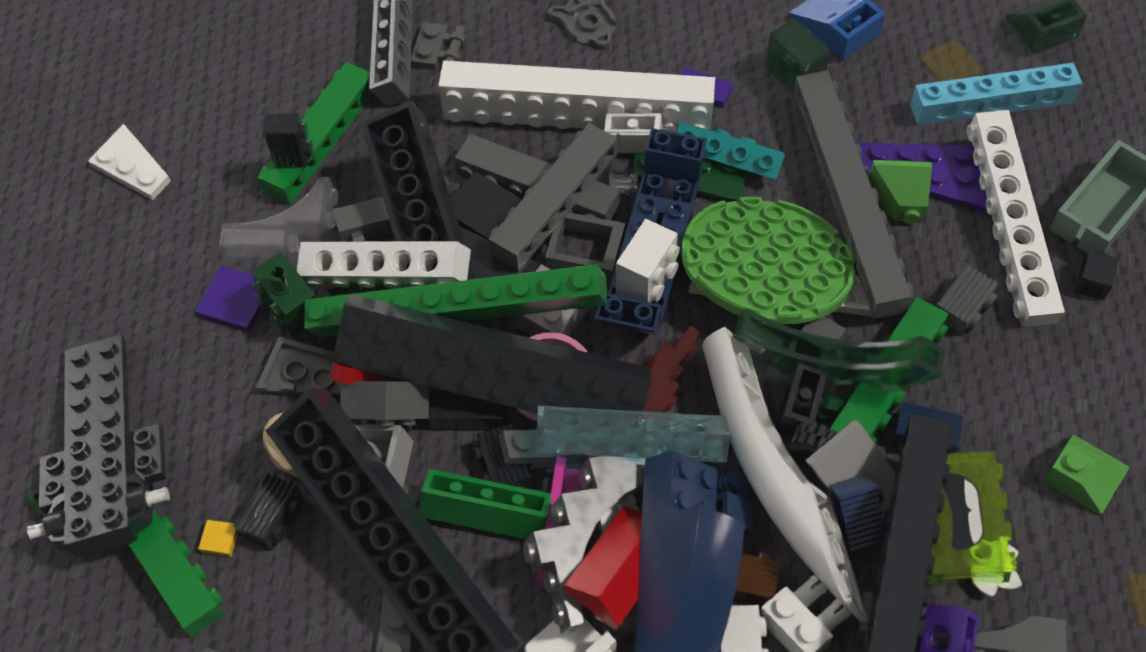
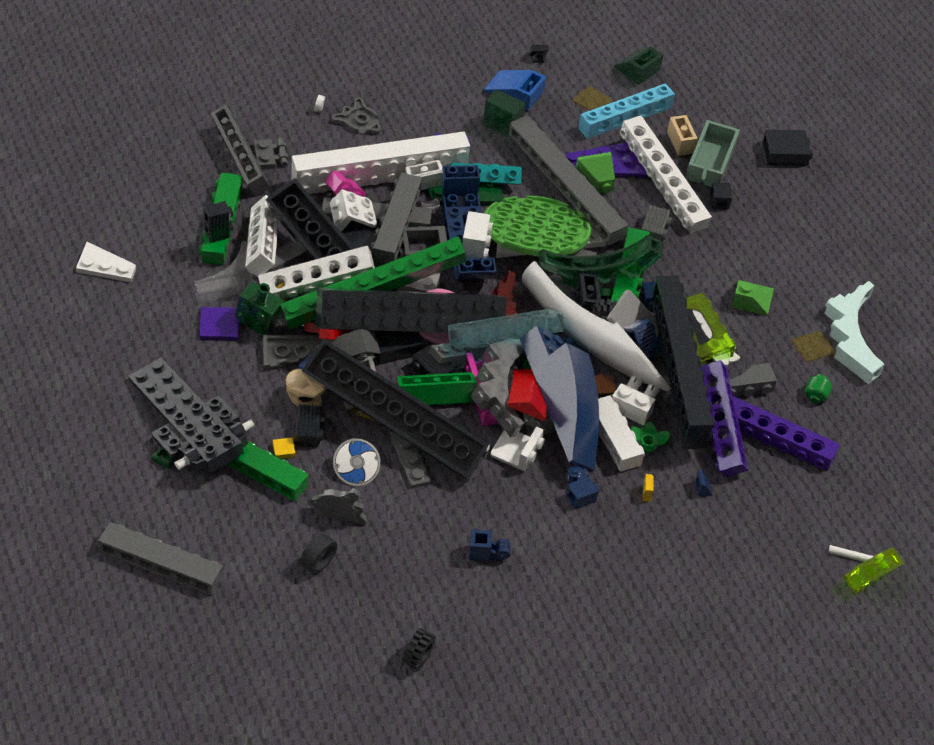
camera: 30 degrees left, 10 degrees down
none -> white brick [245,195,278,278]
none -> dark pink brick [325,171,366,197]
none -> white bracket [330,189,377,231]
none -> shield [333,439,380,486]
none -> tan brick [667,115,698,156]

